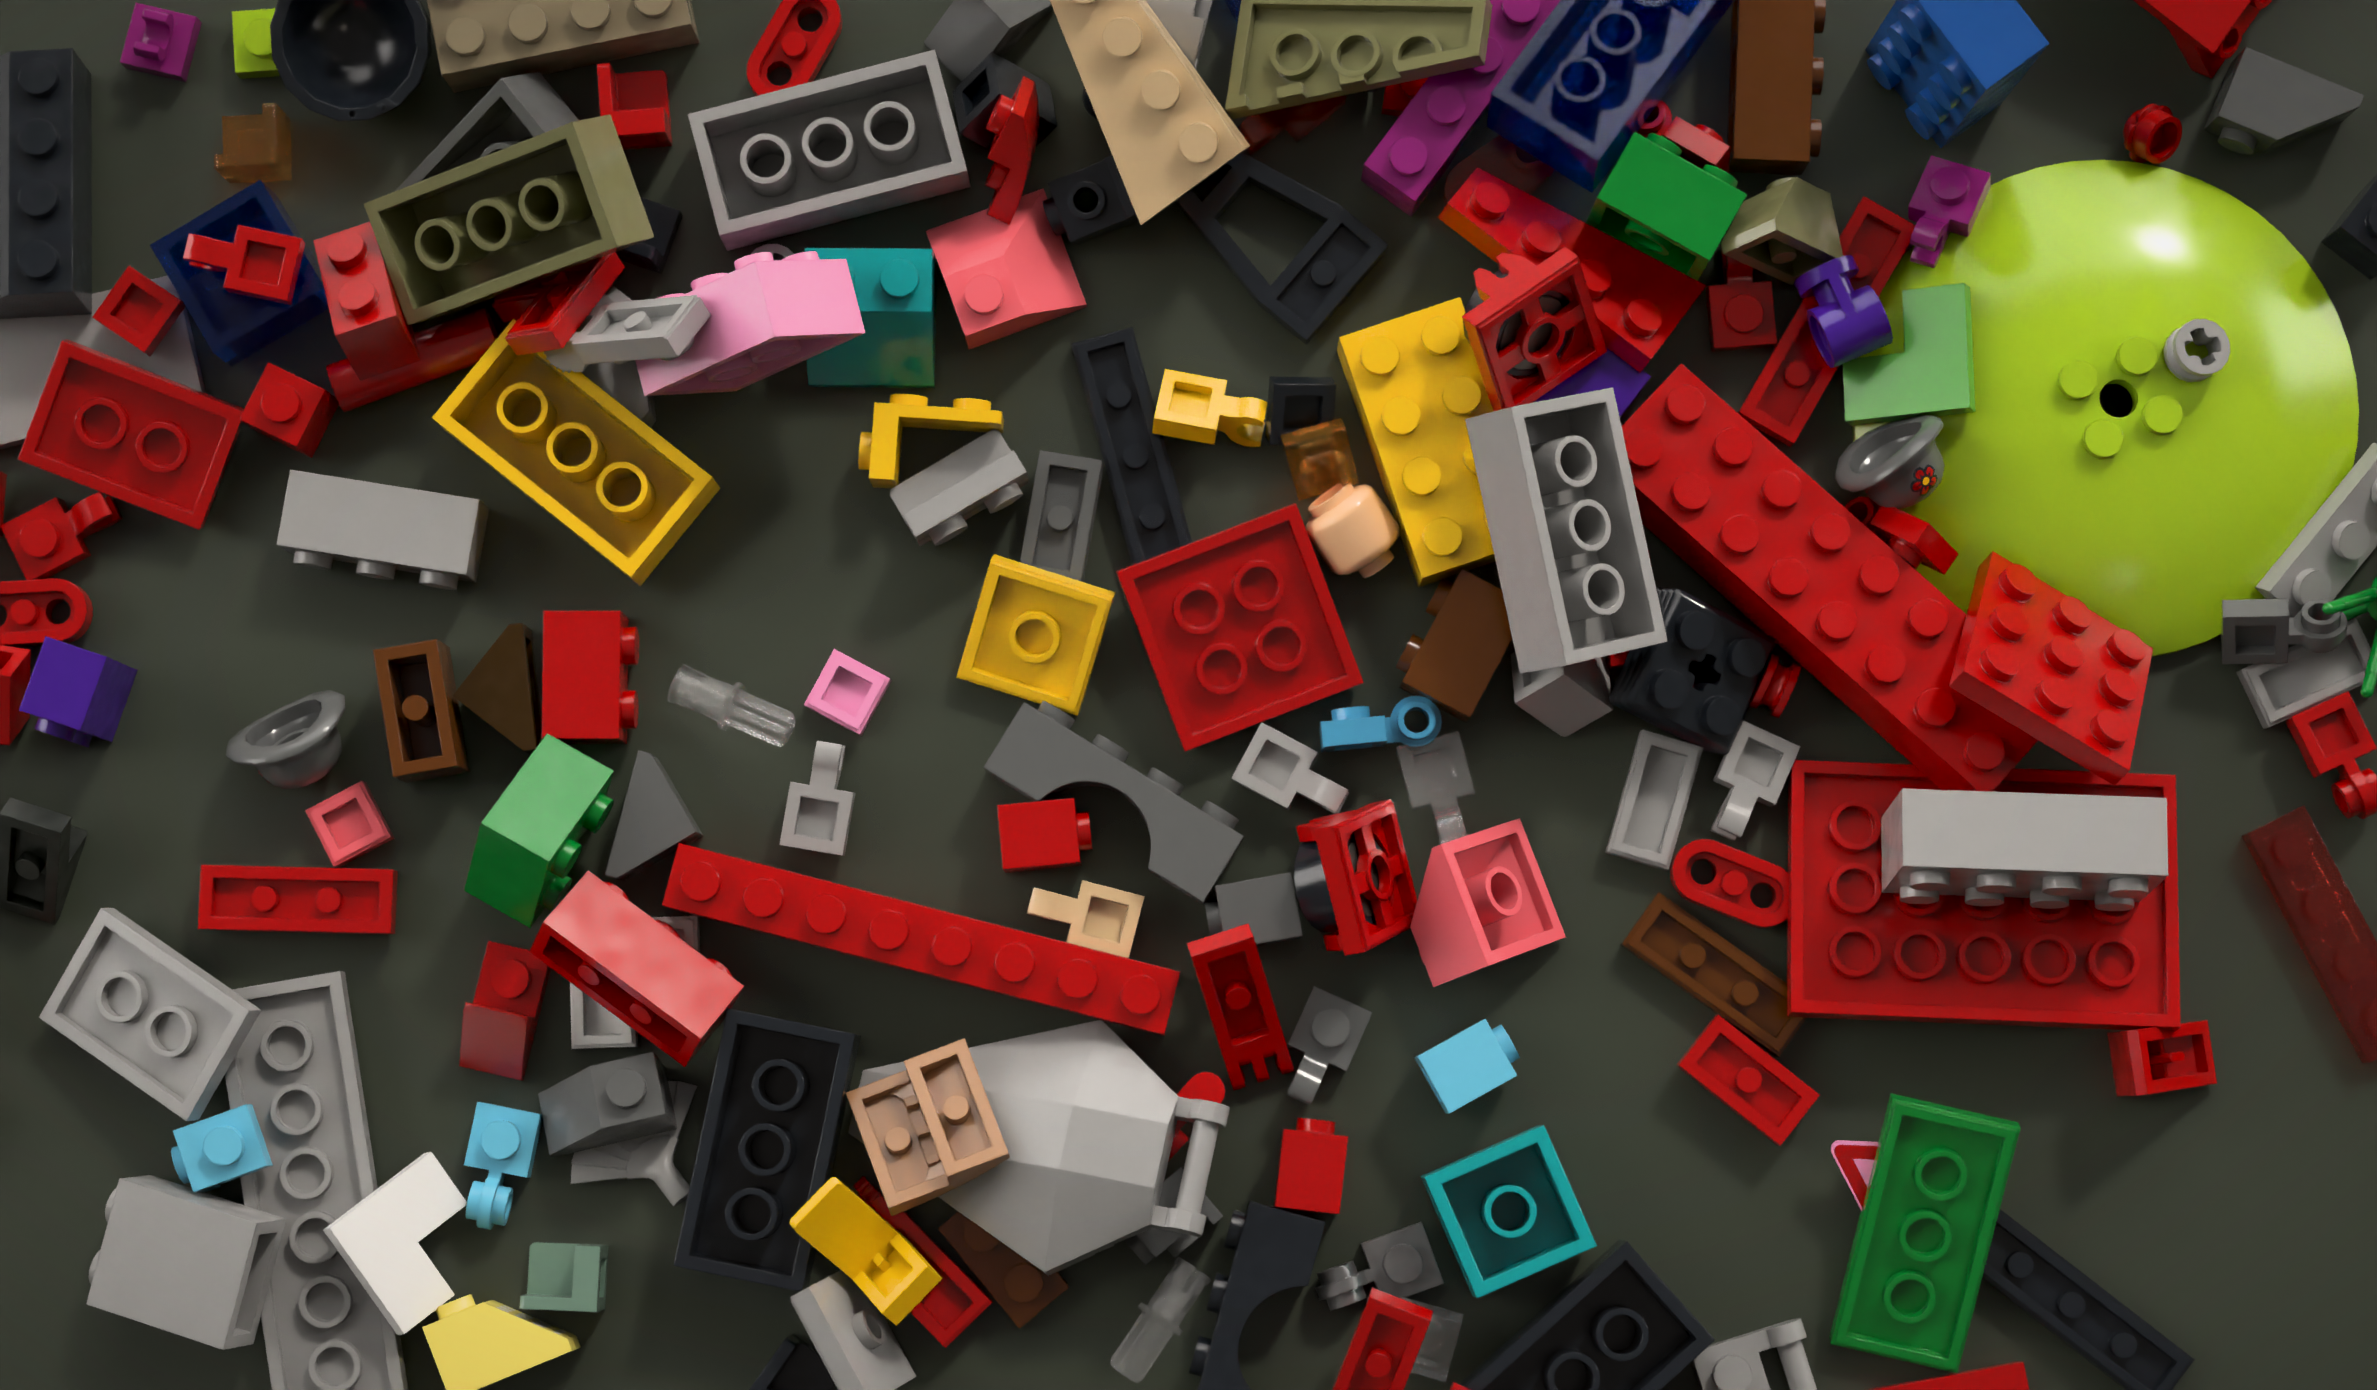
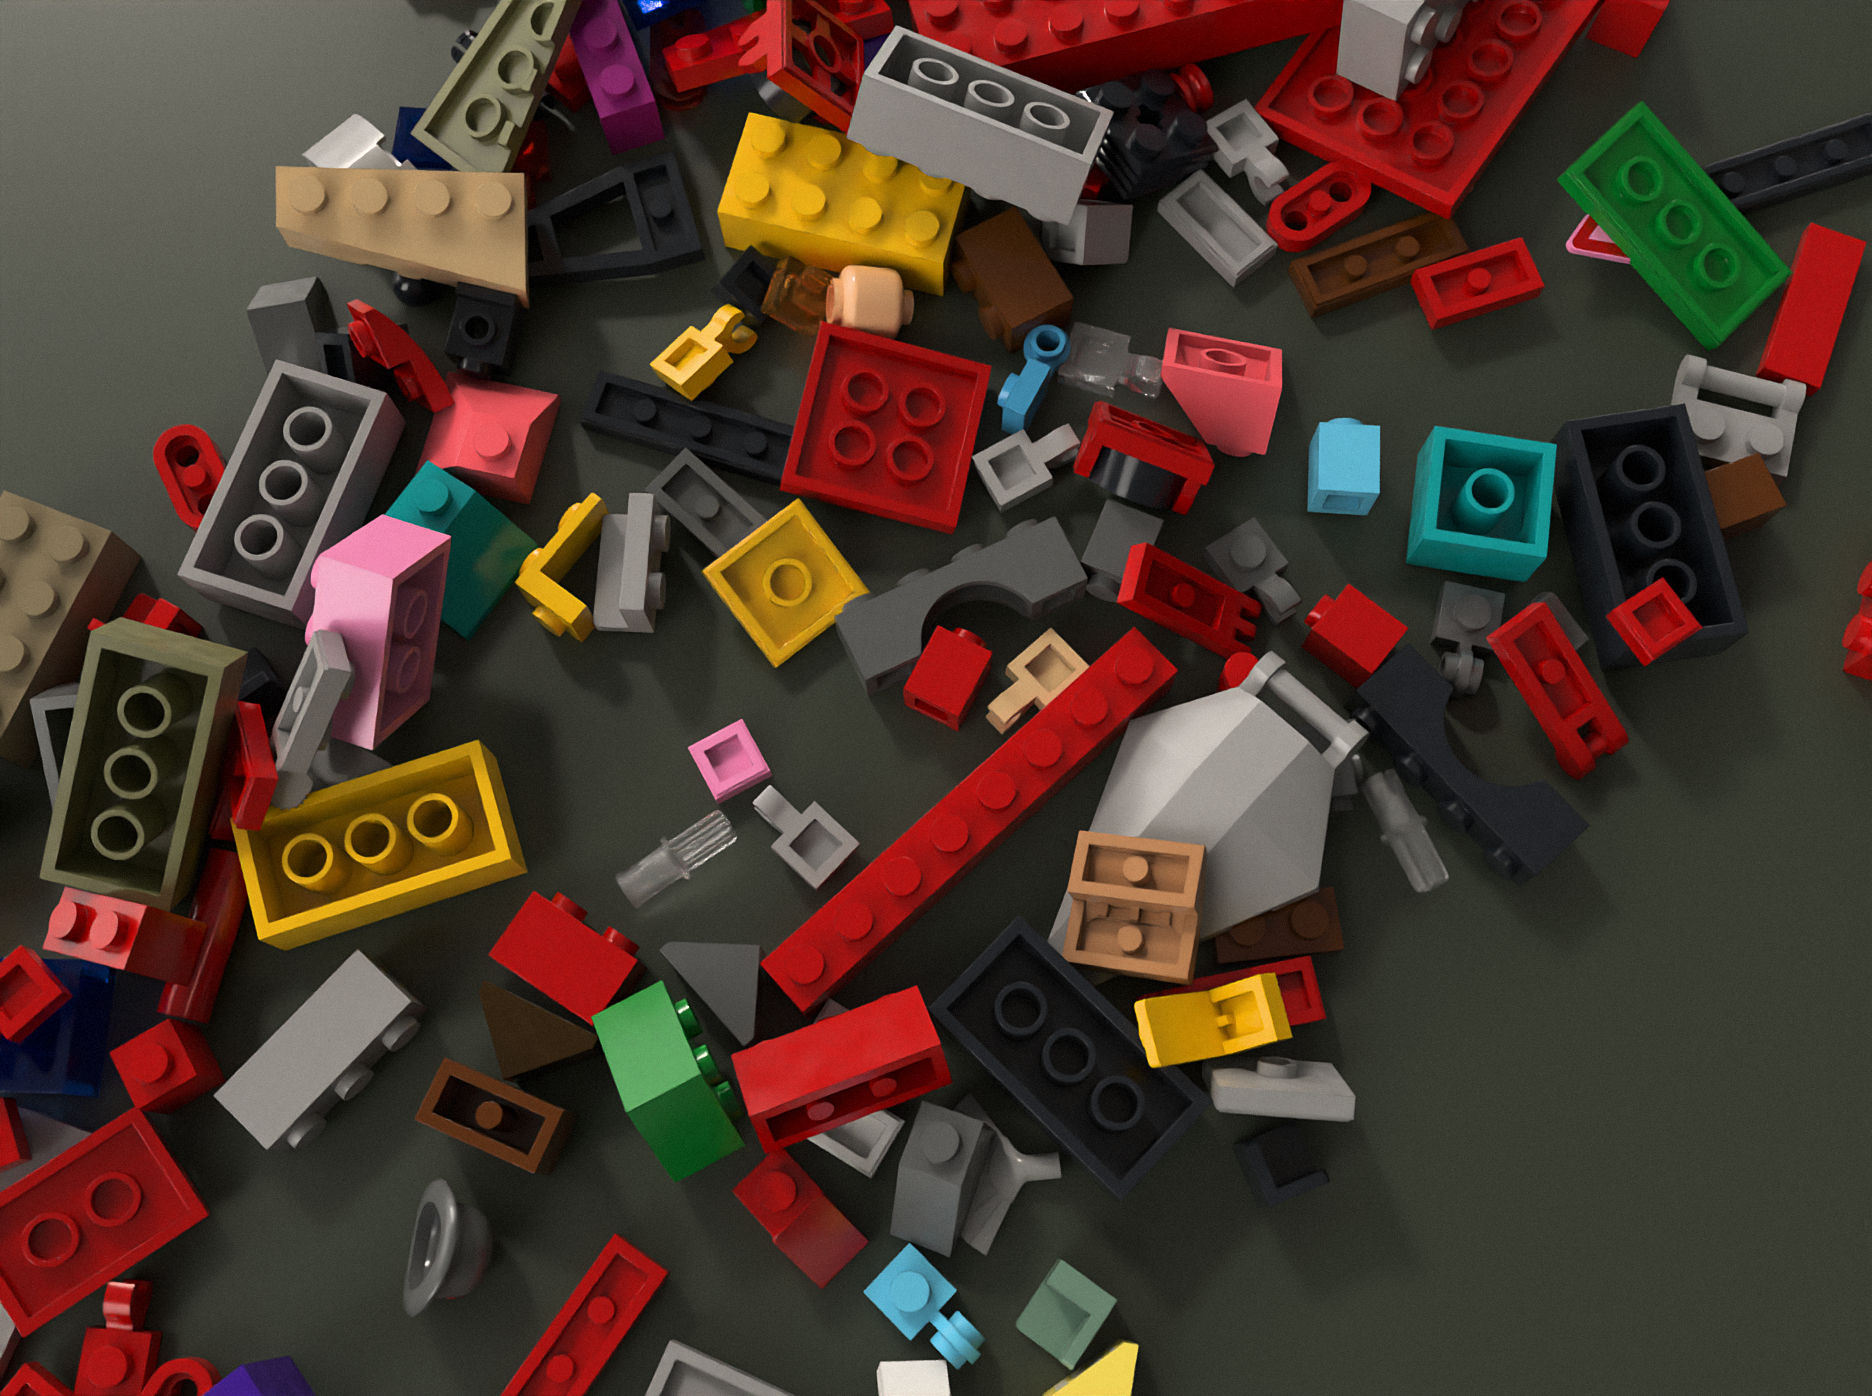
camera: 55 degrees left, 10 degrees down
coral tile [305,781,395,868] -> none

